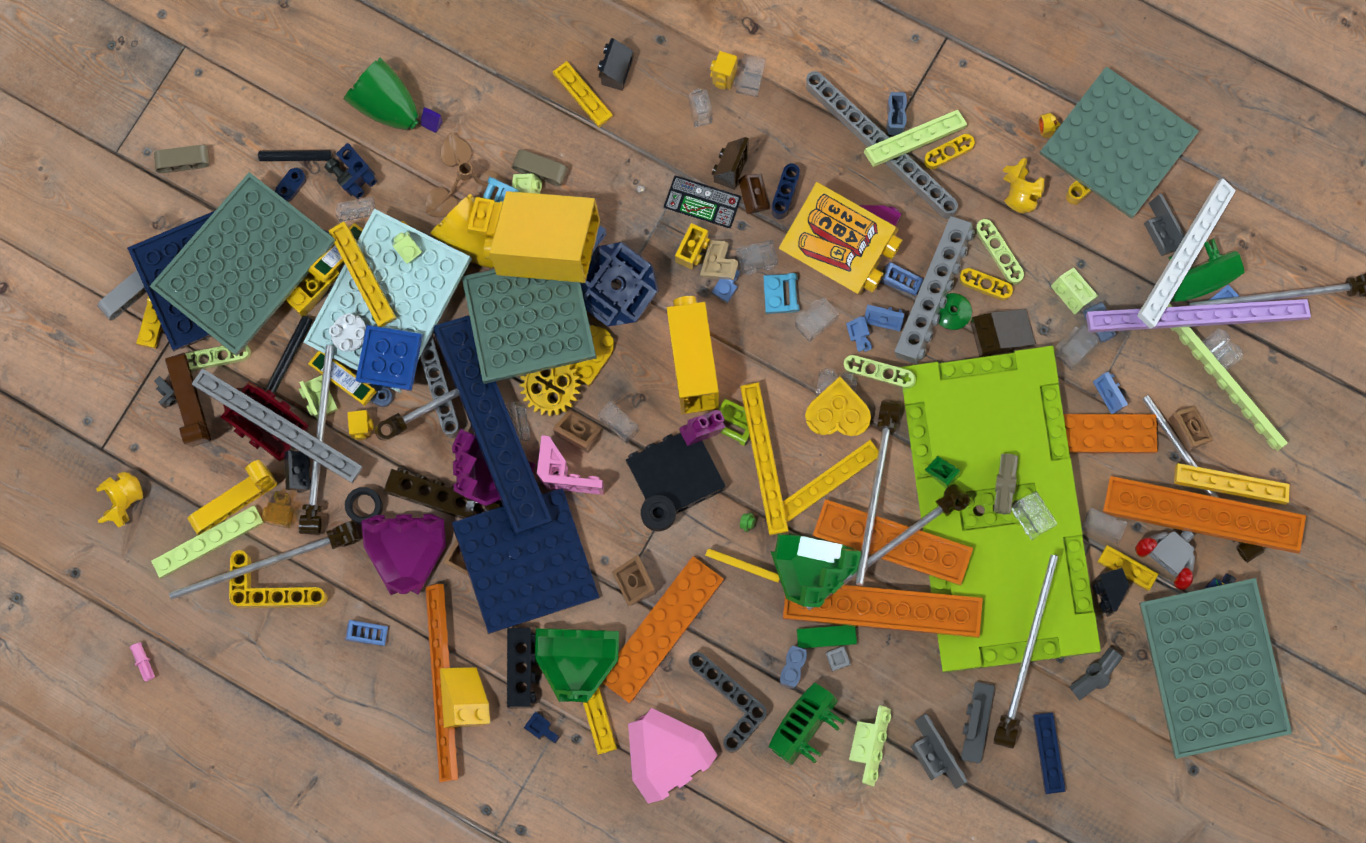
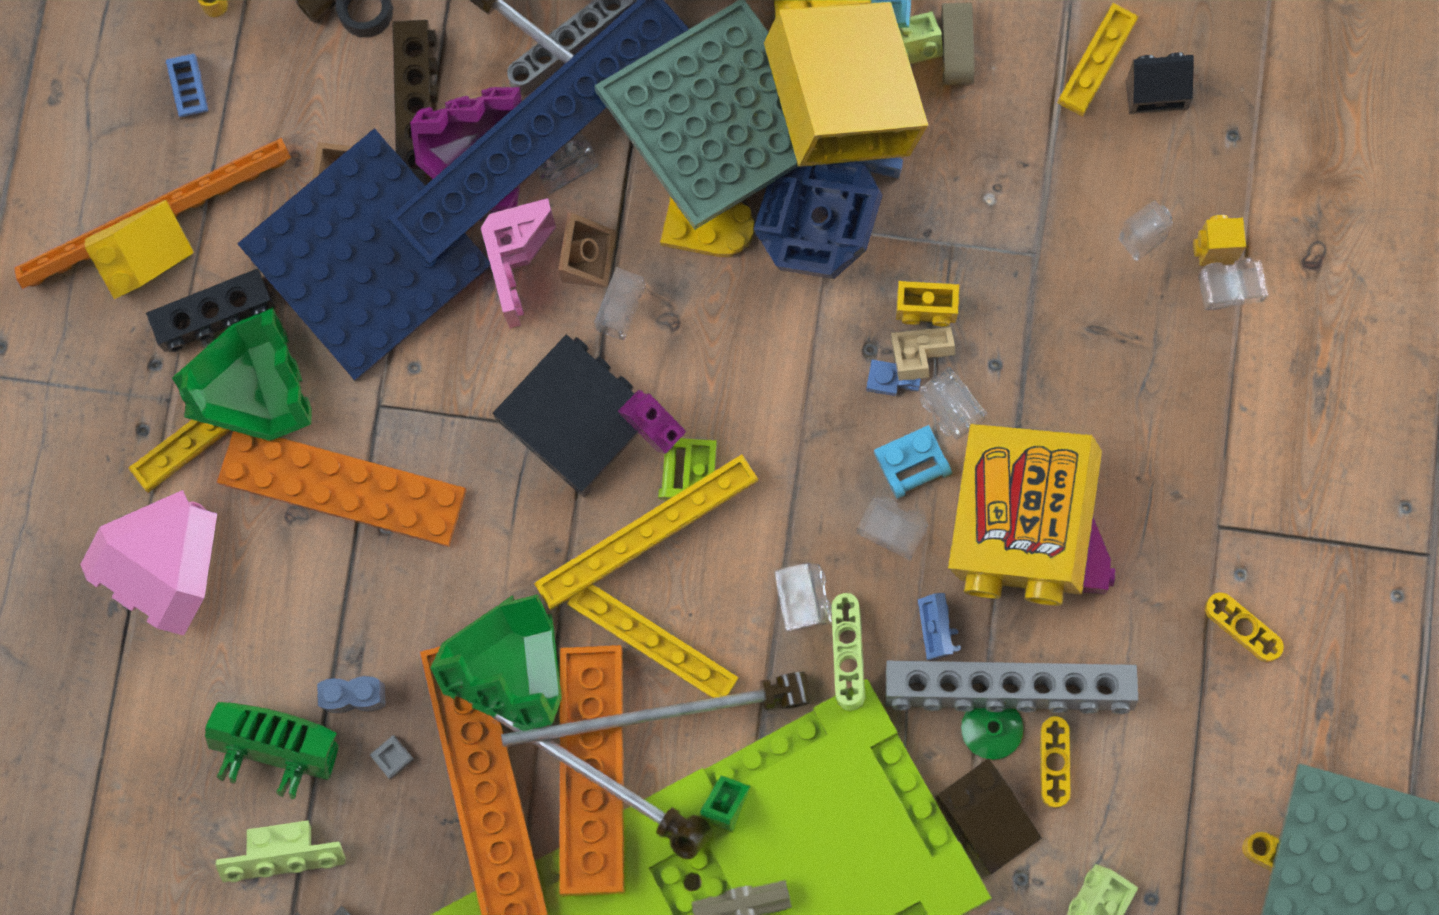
camera: 70 degrees right, 0 degrees up
magenta panel [361,514,446,595] -> none
yellow gear [519,364,582,416] -> none
dark blue plate [524,712,560,743] -> none
medium nougat slope [612,555,656,606] -> none
black tyre [641,495,676,532] -> none
sticker [663,175,741,229] -> none
yellow brick [666,296,719,415] -> none
dark grey beam [689,652,767,753] -> none
yellow tile [705,549,780,583] -> none
dark brown slope [712,137,749,190] -> none
reddish brown slope [739,174,770,214] -> none
bright green plate [740,513,756,532] -> none
dark blue beam [772,163,800,219] -> none
green tile [796,625,857,649] -> none
yellow plate [805,376,871,436] -> none
light grey beam [806,71,958,219] -> none
medium blue plate [846,317,872,352] -> none
yellowish green plate [864,110,967,167] -> none
medium blue slope [880,262,923,296] -> none
sand blue brick [886,92,907,135] -> none
yellowish green beam [976,219,1024,285] -> none
yellow piece [1003,158,1045,213] -> none
yellow rock [1038,113,1061,138] -> none

